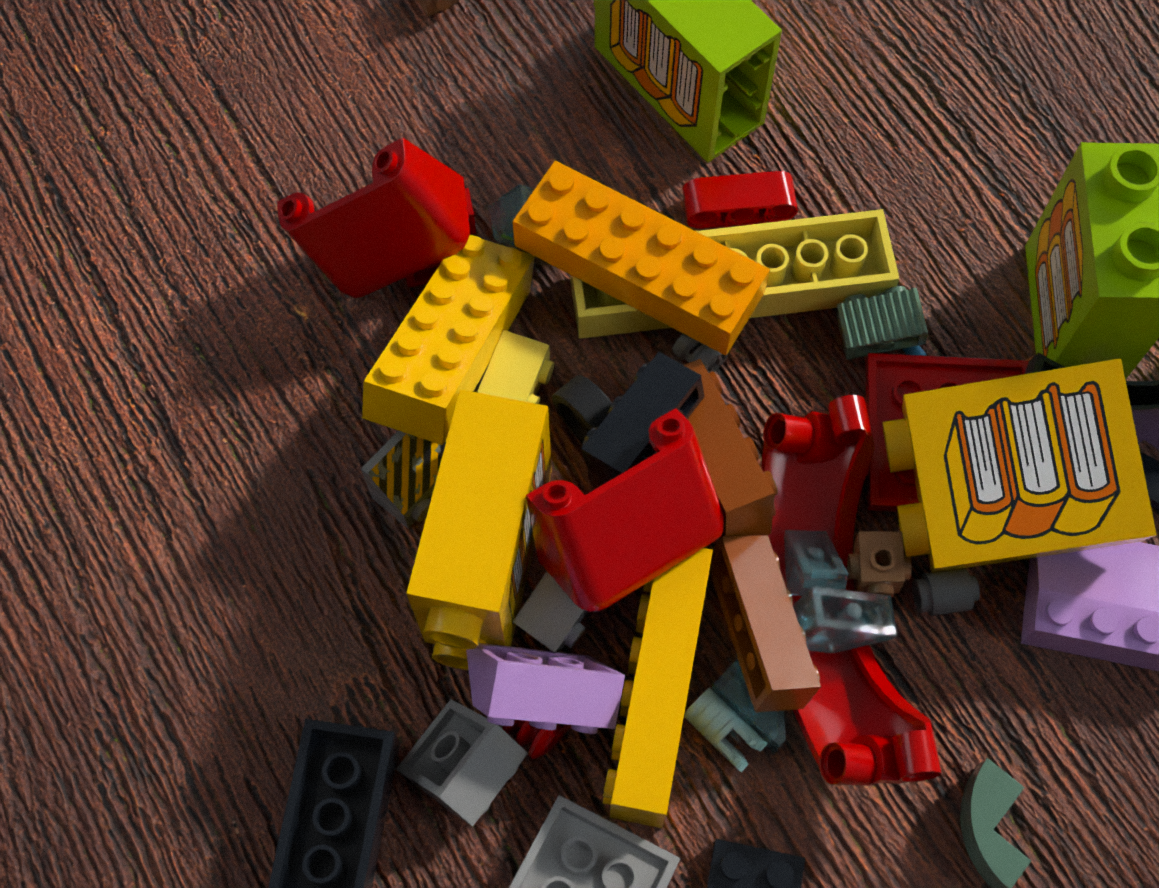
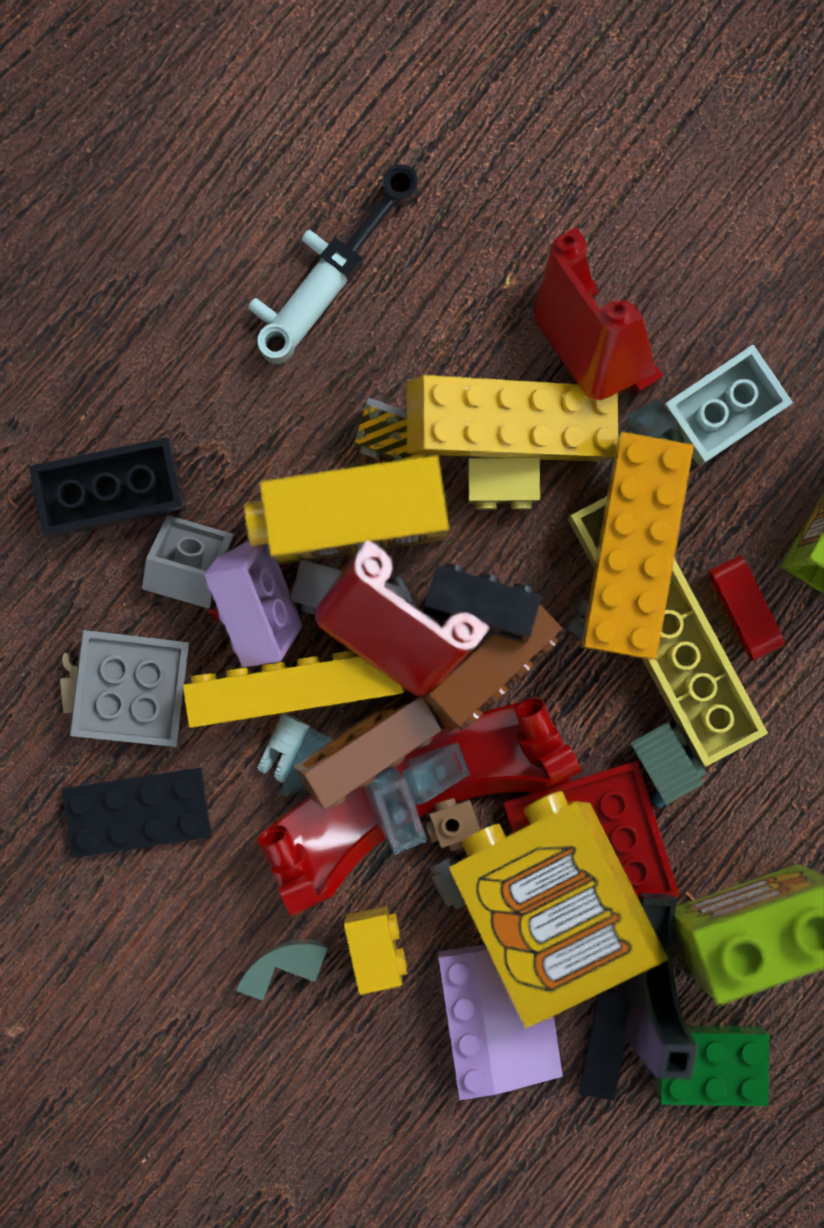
camera: 65 degrees right, 20 degrees up
black tyre [552,375,612,444] -> none
none -> light aqua piece [248,164,418,364]
none -> yellow brick [344,906,407,995]
none -> light aqua brick [660,345,793,466]

